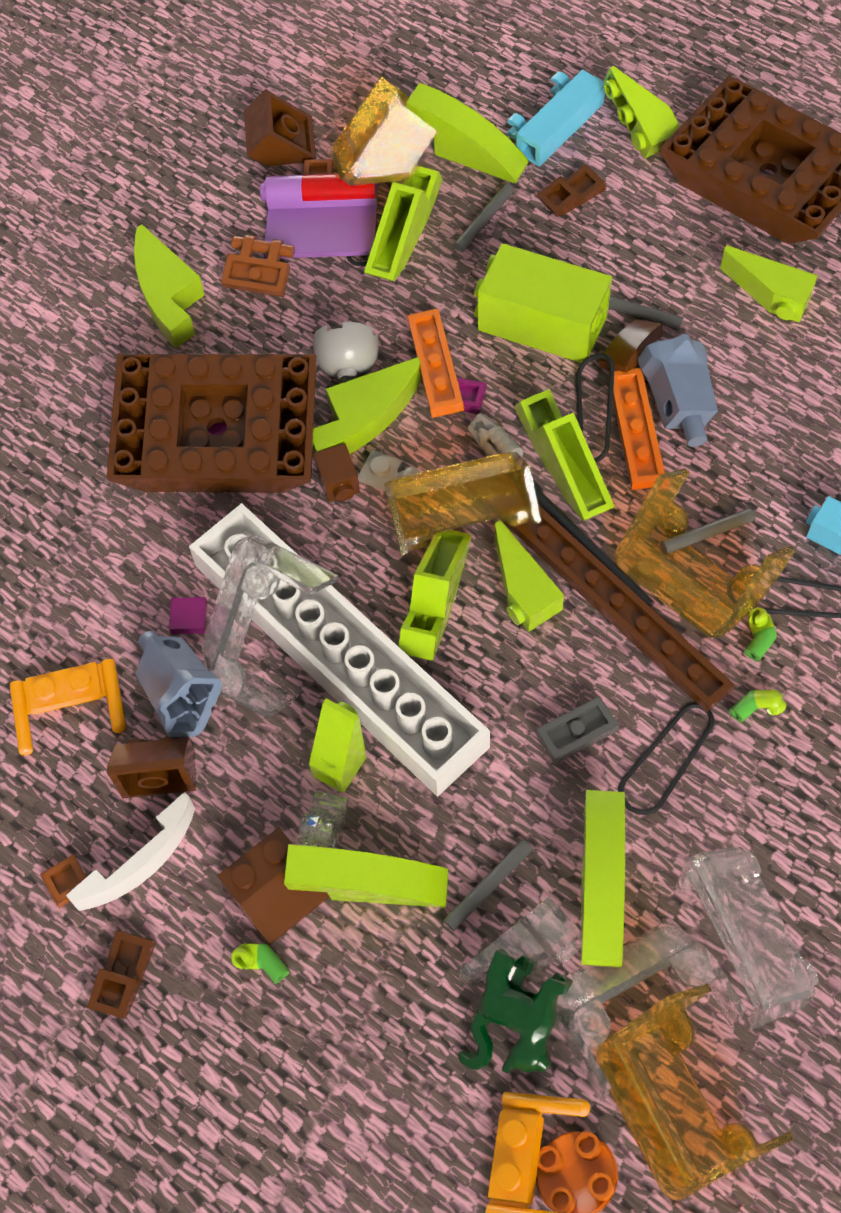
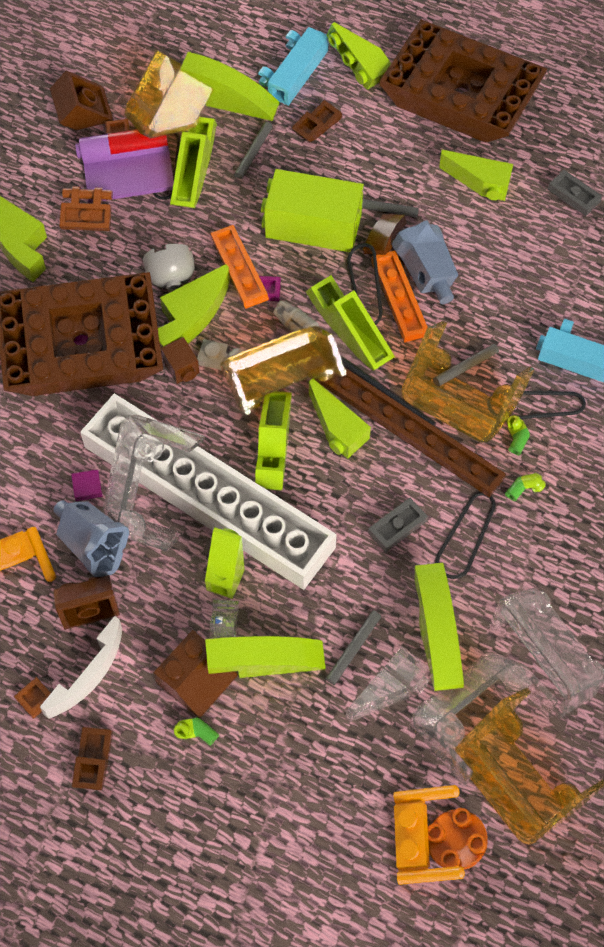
camera: 15 degrees left, 0 degrees up
dark green animal [458,949,573,1073] -> none

